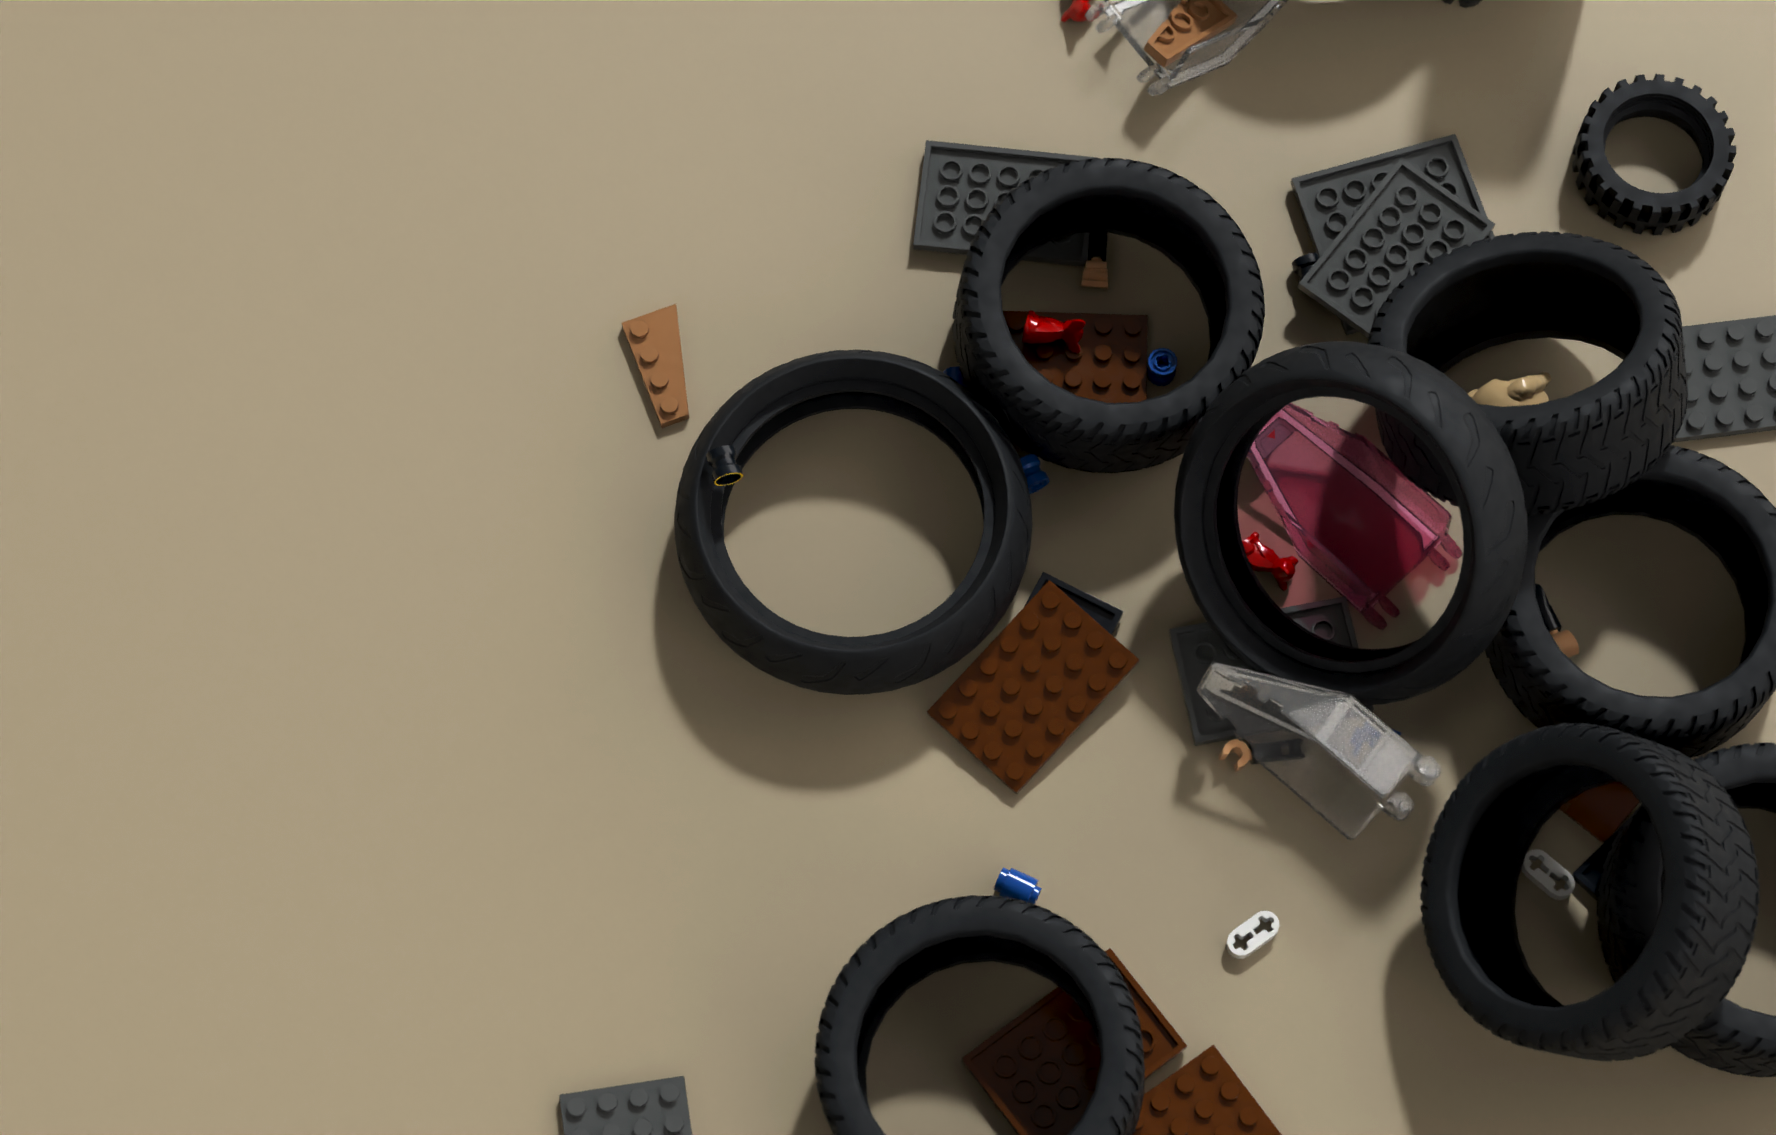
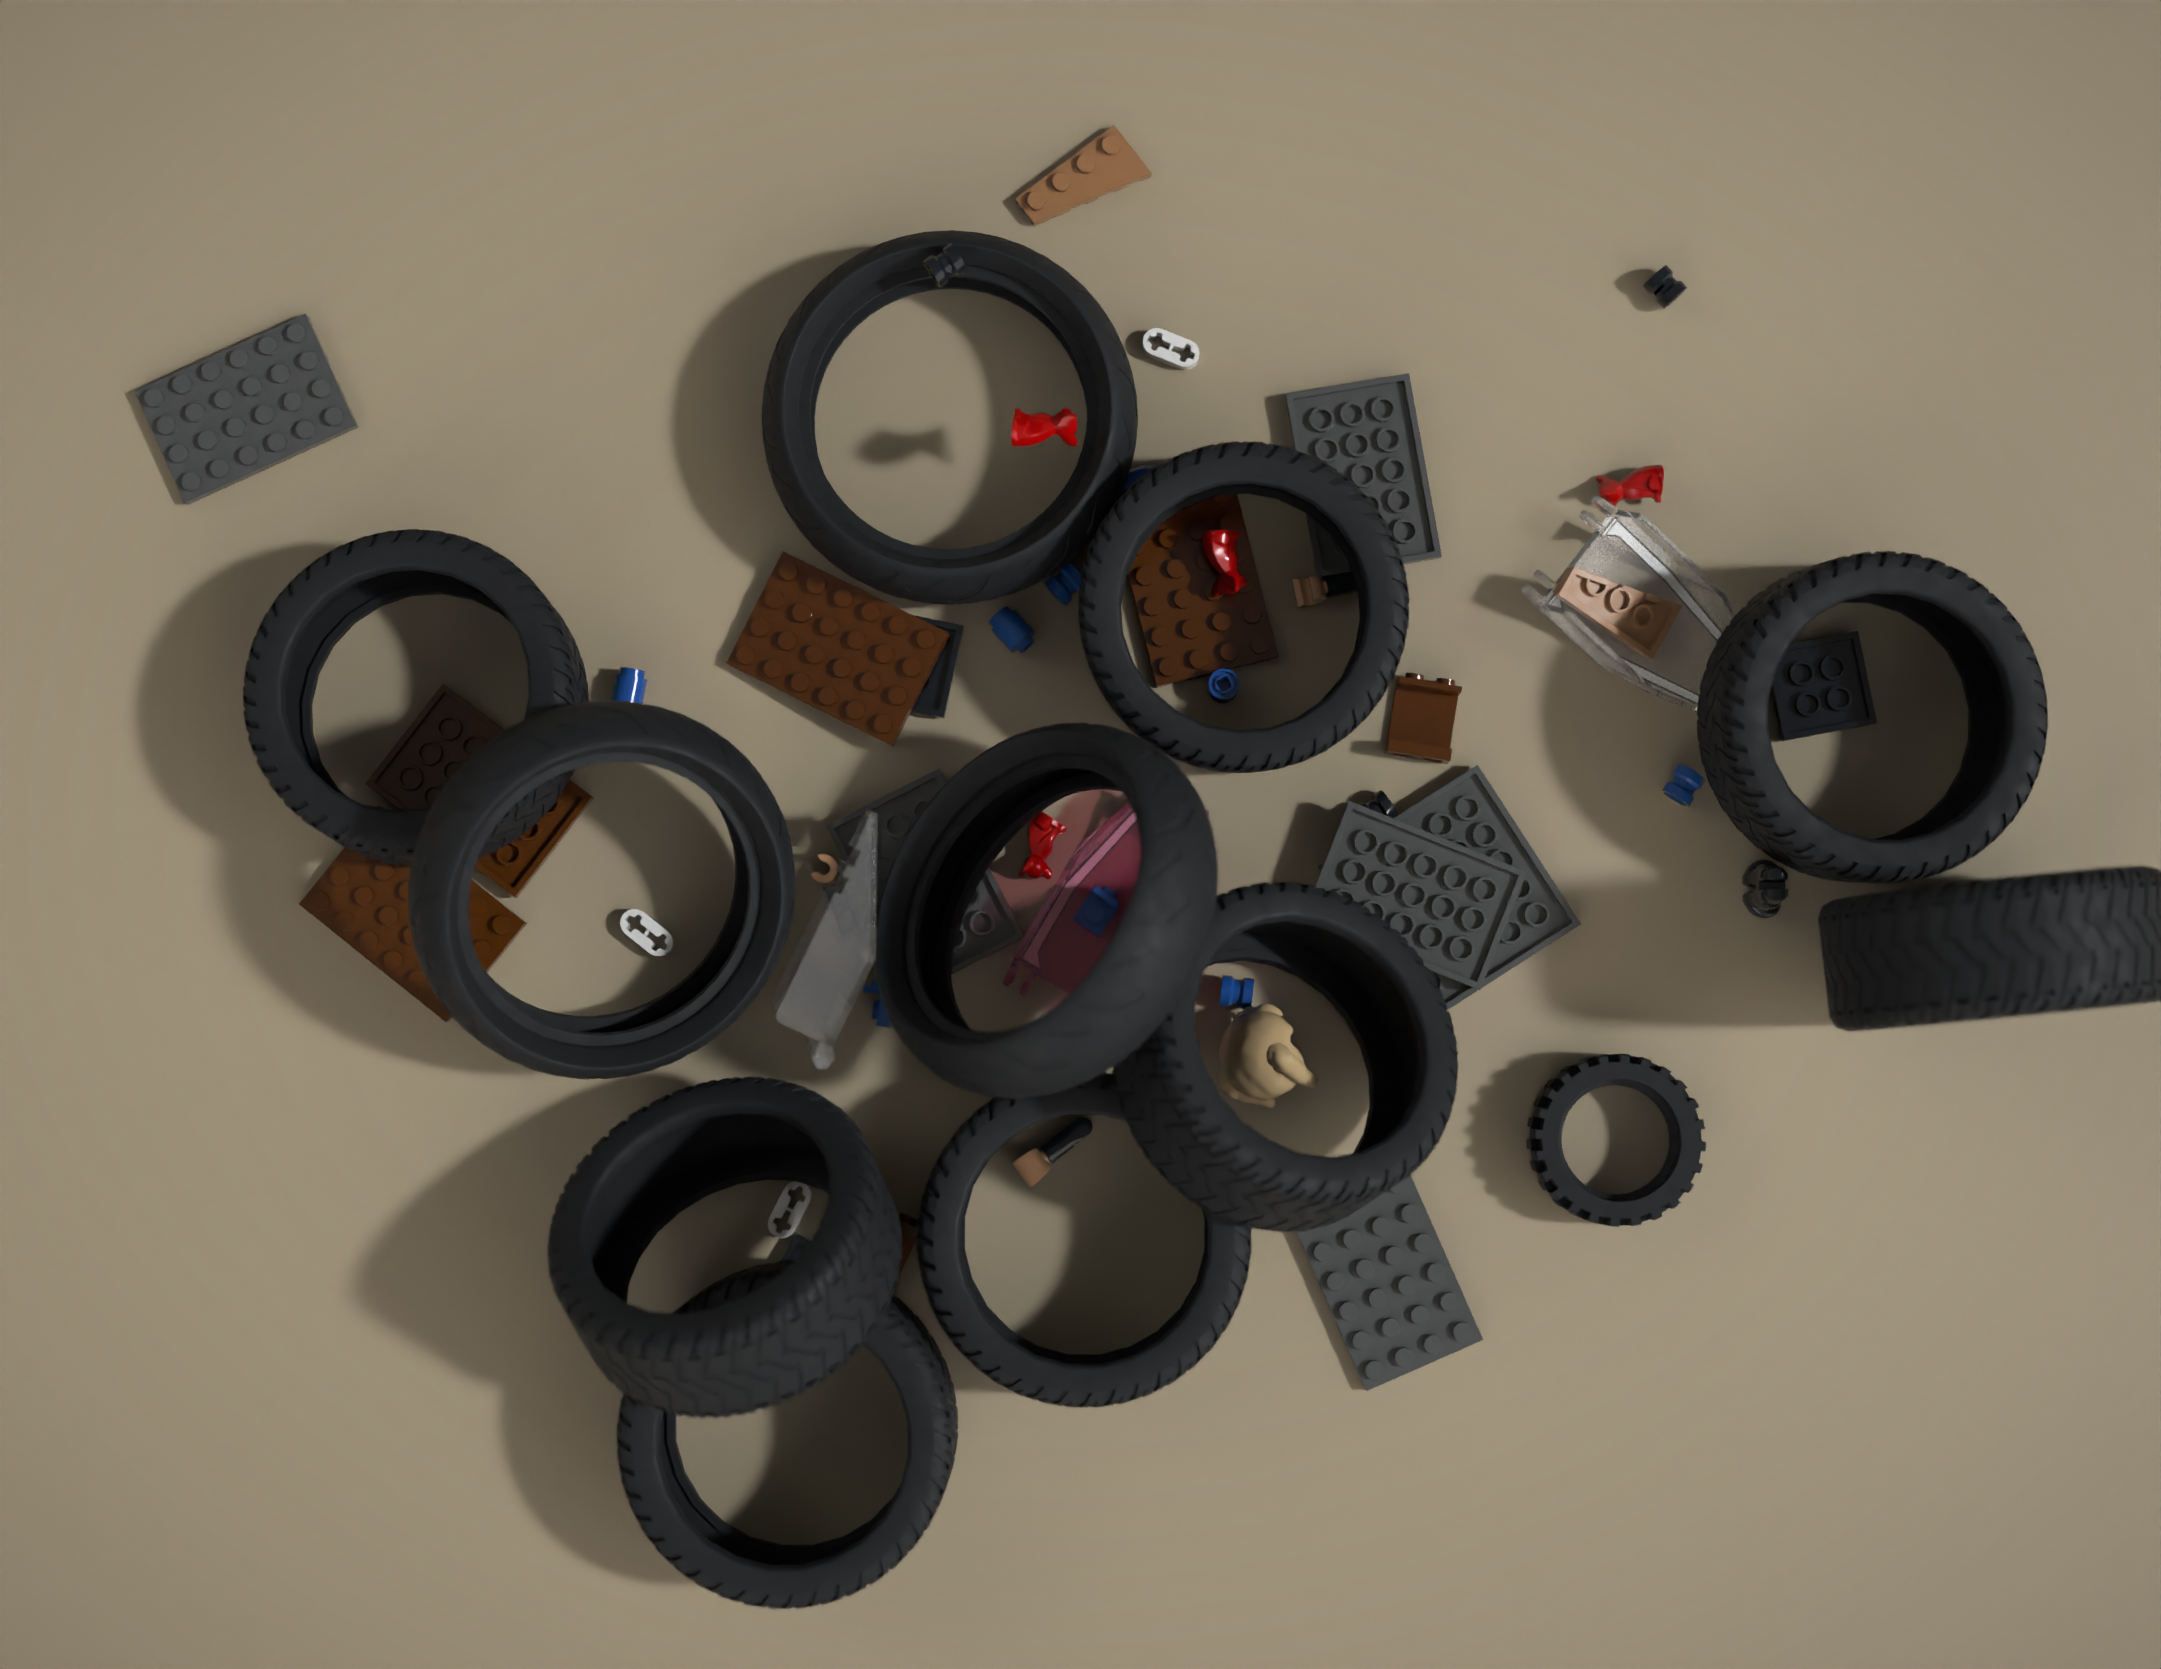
camera: 75 degrees right, 15 degrees up
none -> black tyre [408,701,795,1079]
none -> blue brick [989,606,1035,653]
none -> red animal [1011,408,1078,447]
none -> blue bracket [1072,885,1121,938]
none -> white beam [1142,328,1200,370]
none -> reddish brown panel [1385,673,1462,764]
none -> blue wheel [1662,764,1705,807]

